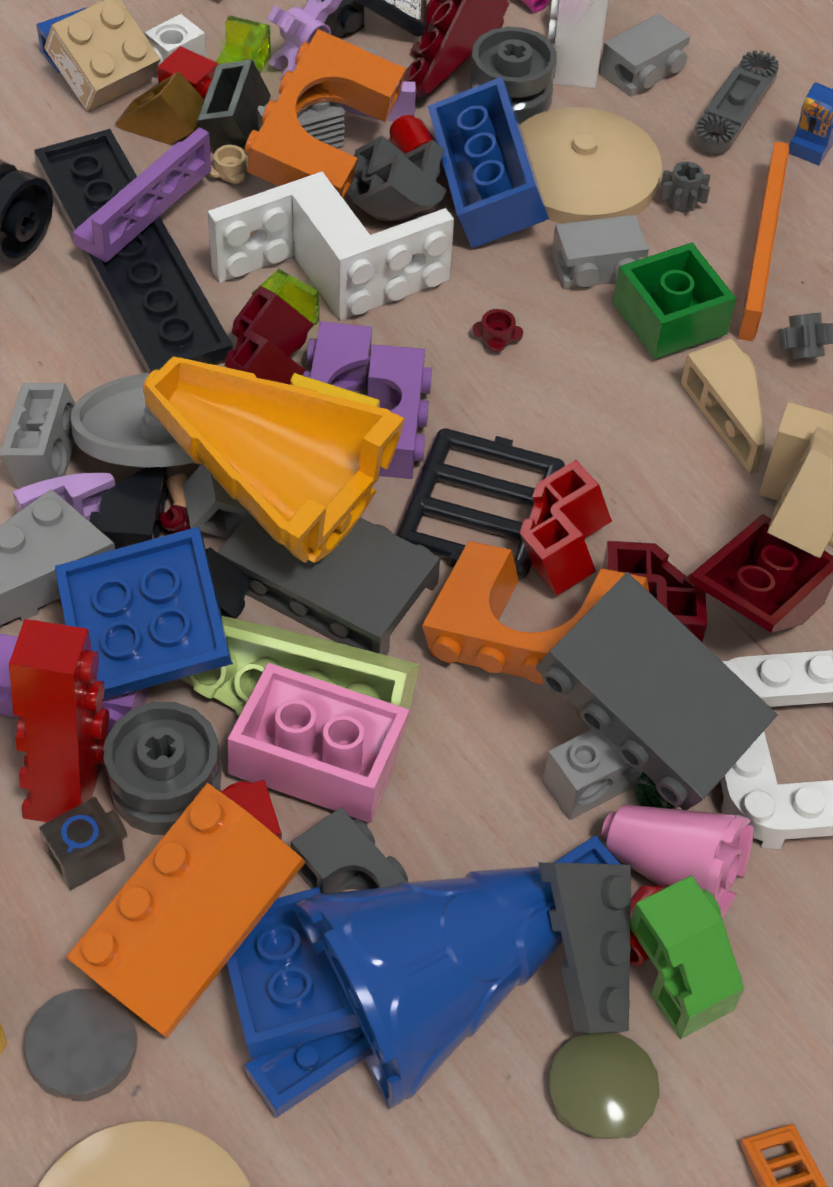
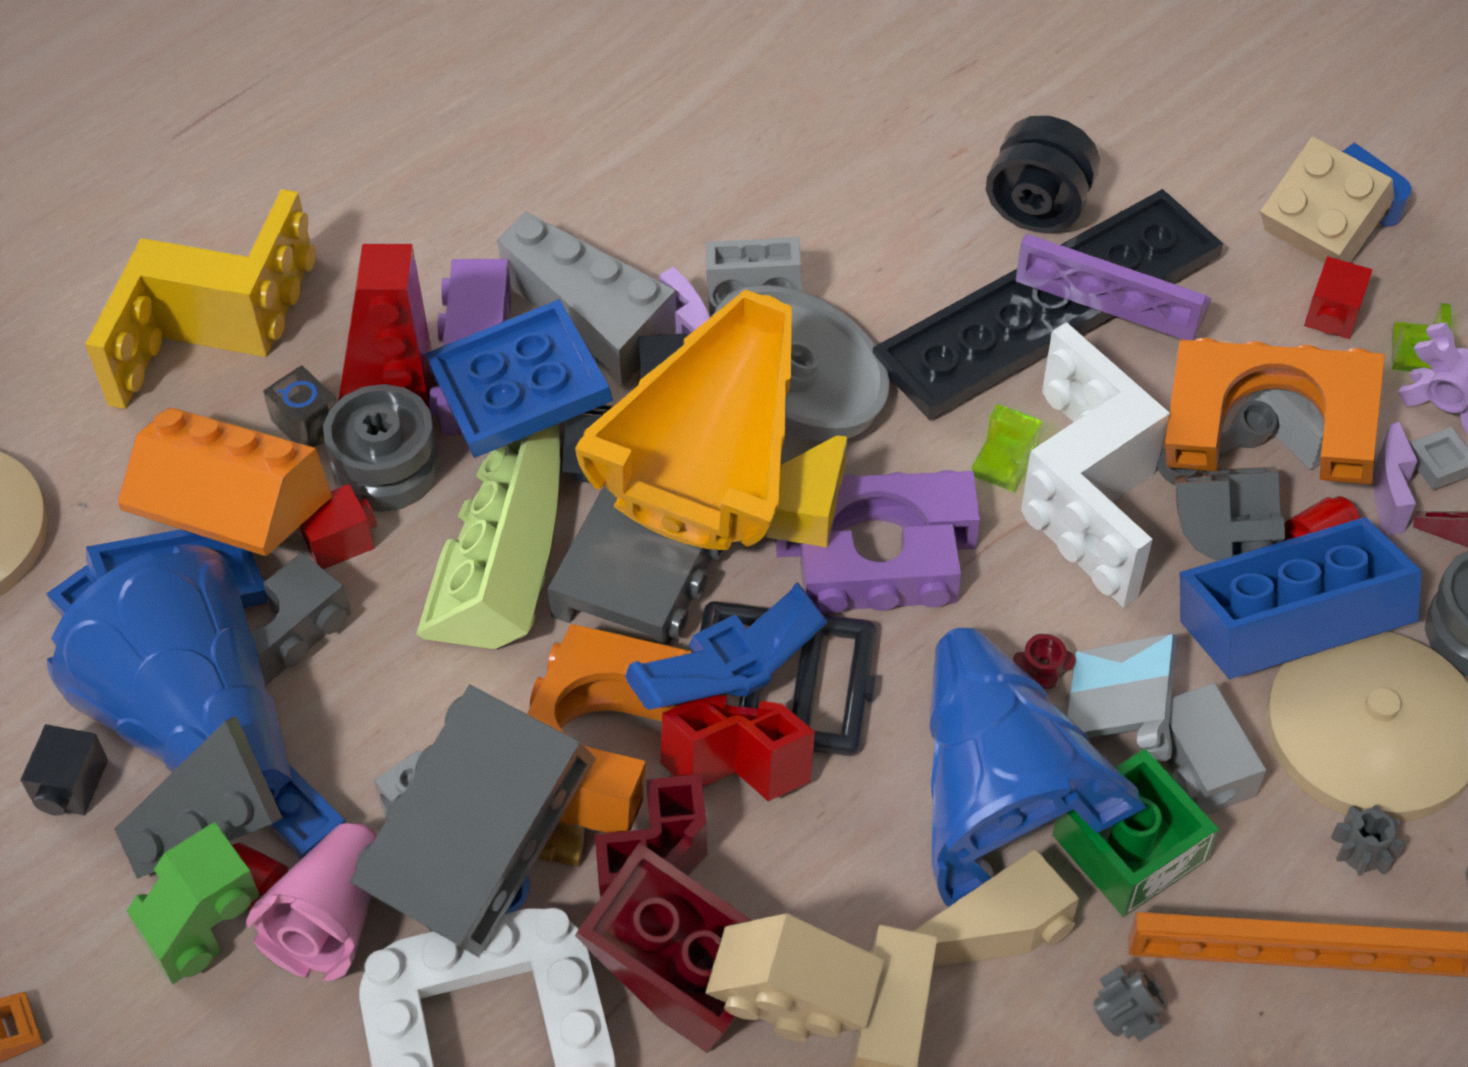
camera: 85 degrees right, 0 degrees up
flat silver tile [24,989,138,1101] -> none
pearl gold slope [115,71,204,145] -> none
white brick [144,14,206,72] -> none
pearl dark grey brick [197,60,271,151] -> none
dark red brick [225,285,314,385] -> none
bright pink slope [228,663,410,823] -> none
olive dish [549,1032,660,1139] -> none
none -> black brick [20,724,108,816]
none -> blue plate [625,582,828,710]
none -> blue cone [930,627,1146,907]
none -> light grey flag [1067,633,1177,762]

